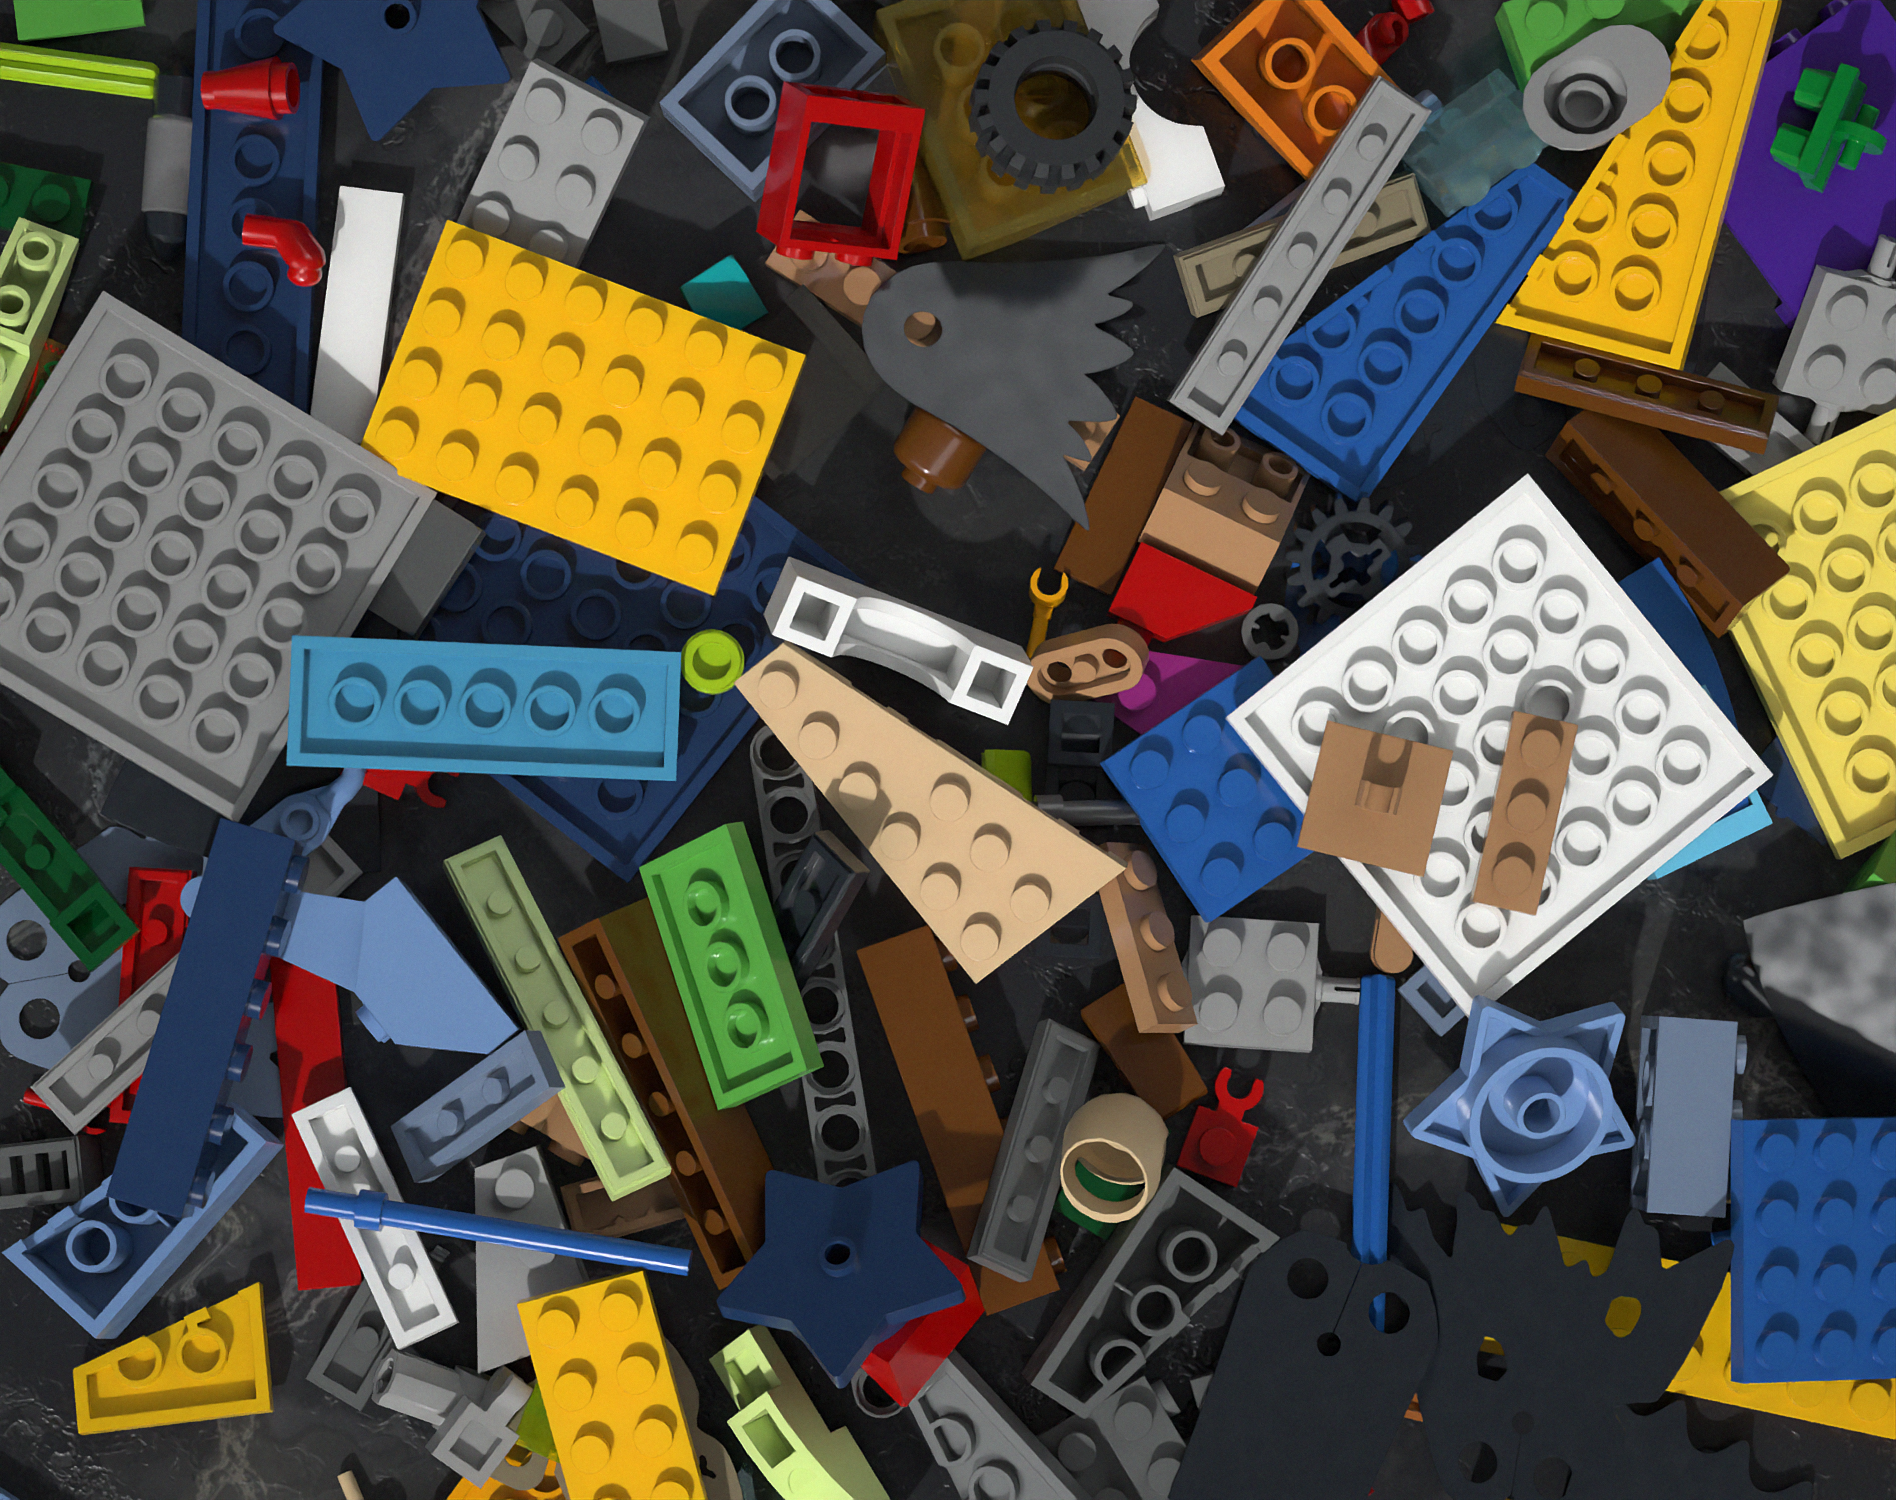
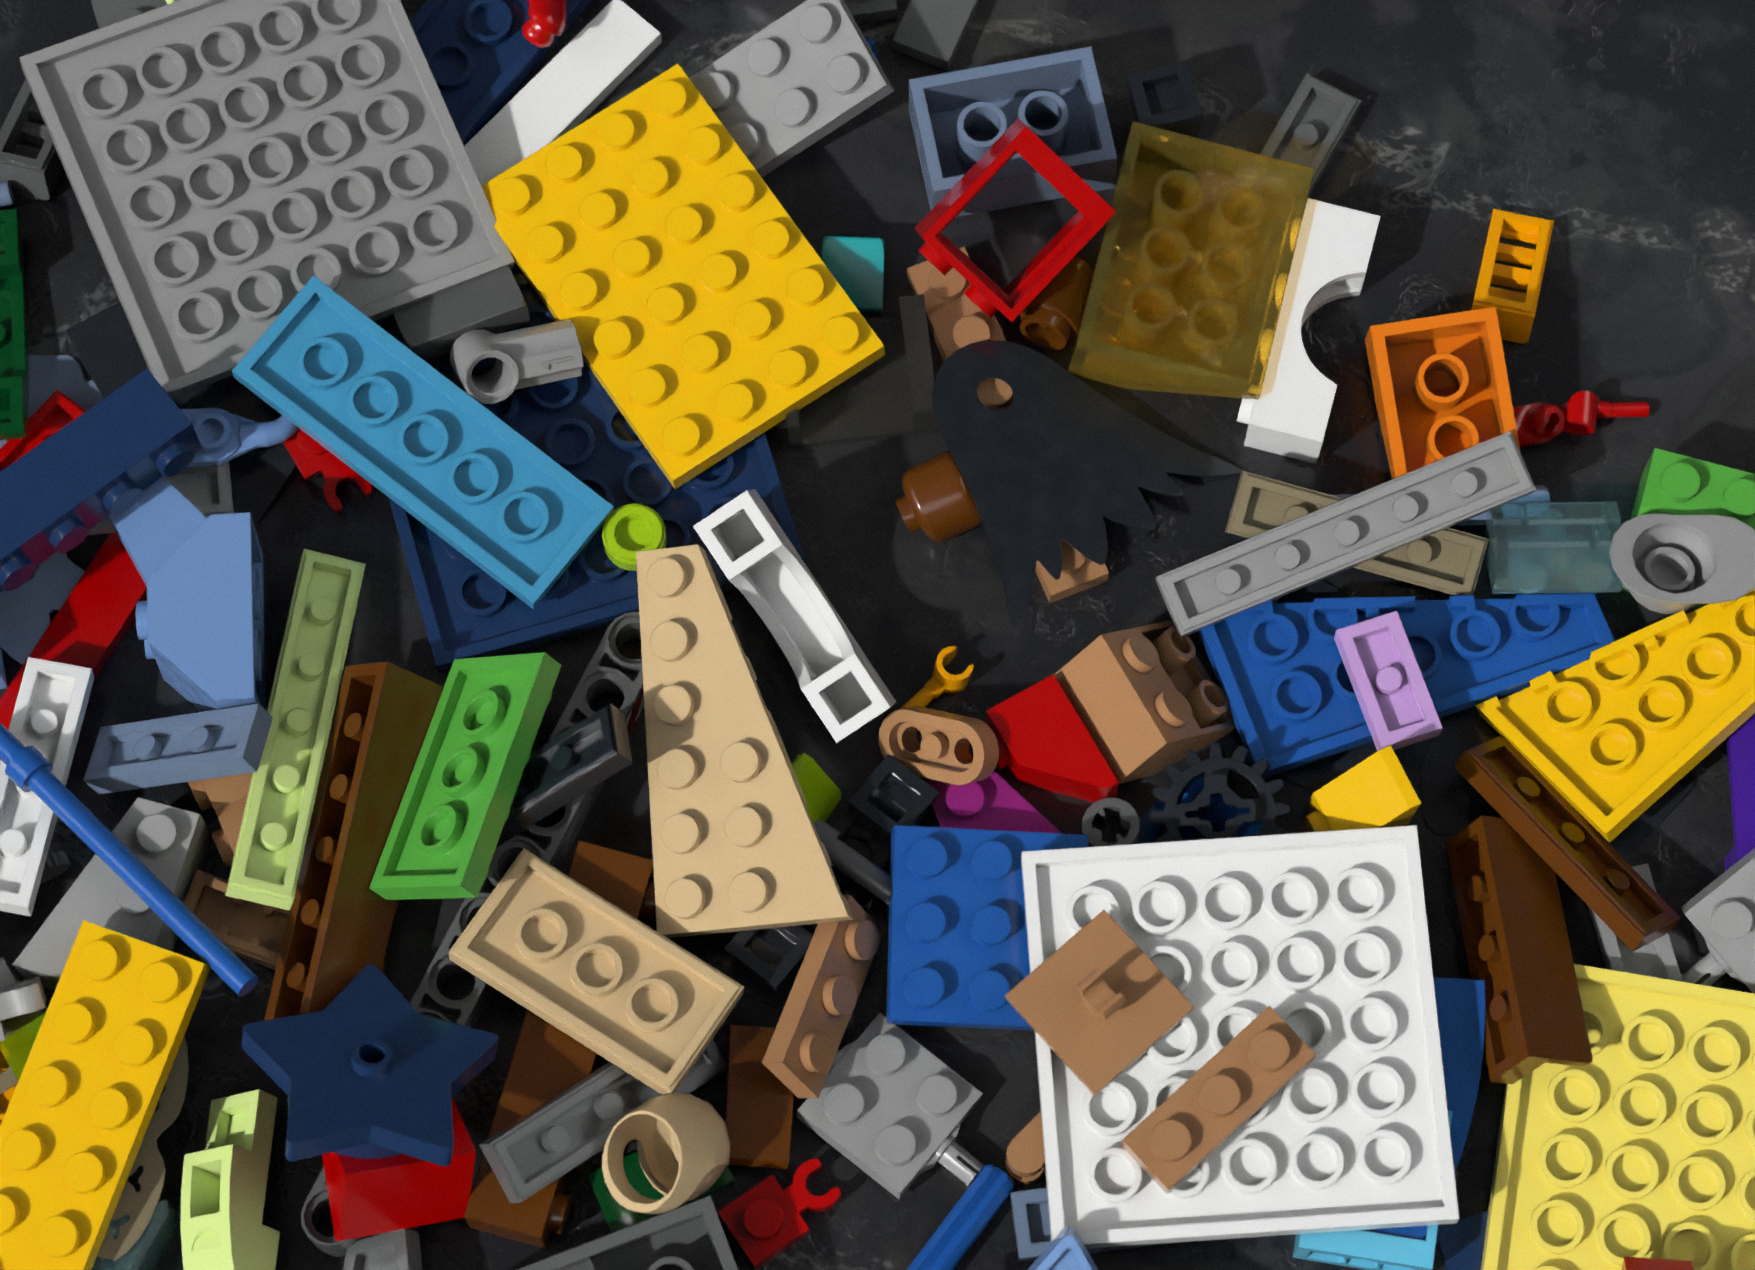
camera: 40 degrees right, 15 degrees down
black tyre [968,19,1137,194] -> none
reddish brown tile [1054,396,1193,597] -> none
none -> light grey piece [449,319,584,404]
none -> tan tile [449,849,744,1095]
none -> yellow slope [1304,745,1421,832]
none -> lavender plate [1334,611,1443,751]

